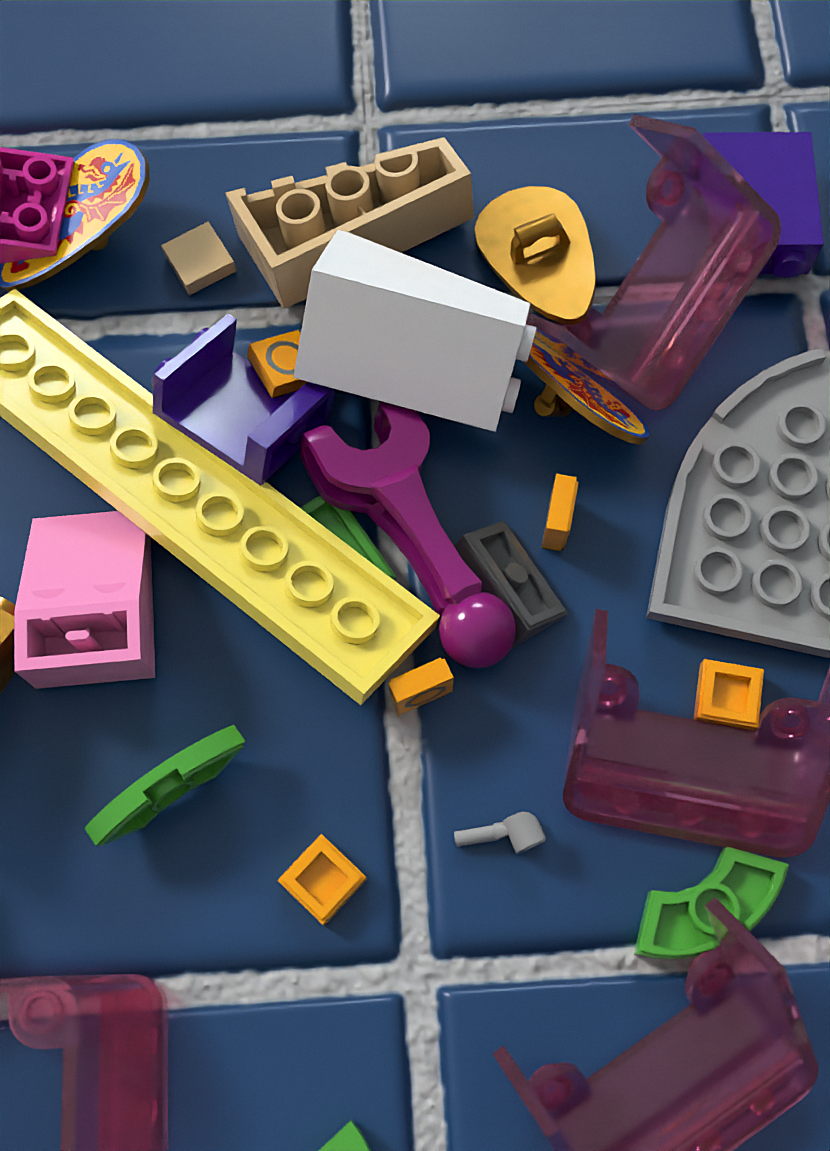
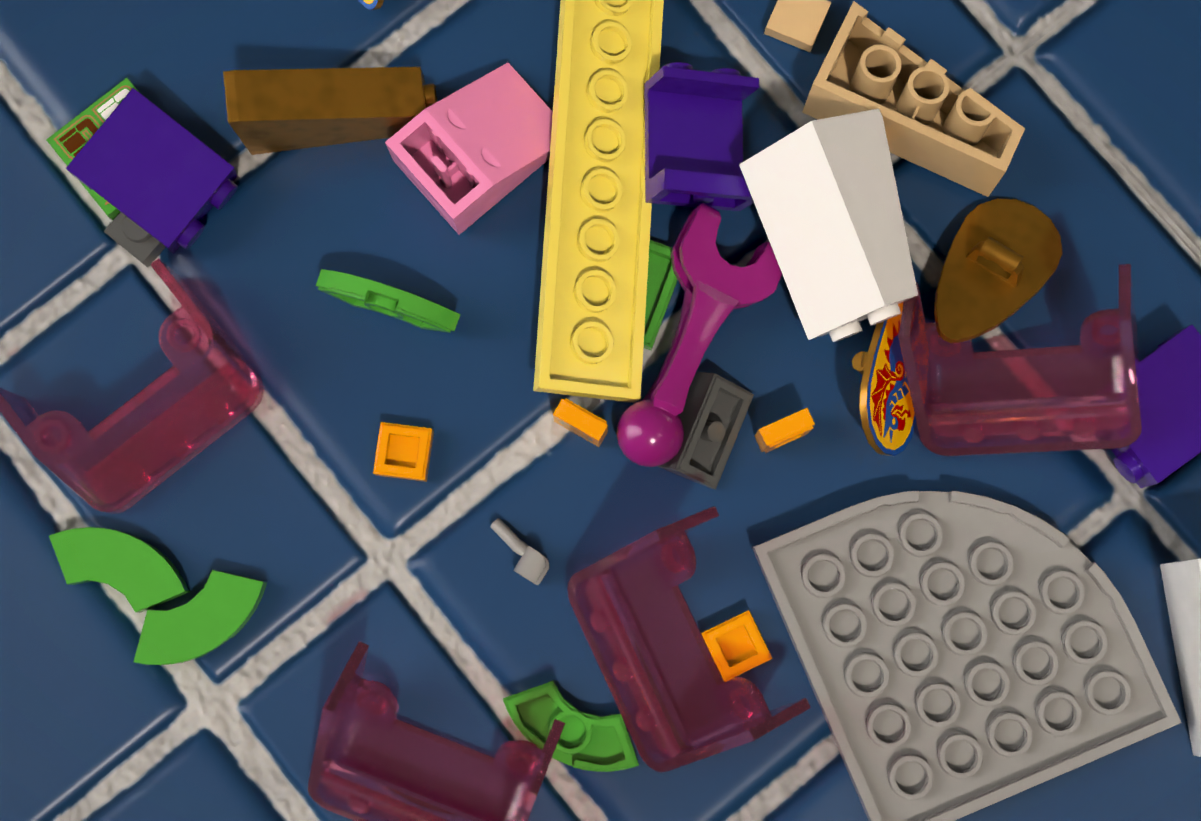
camera: 55 degrees right, 10 degrees up
light orange tile [247,330,307,398] -> none

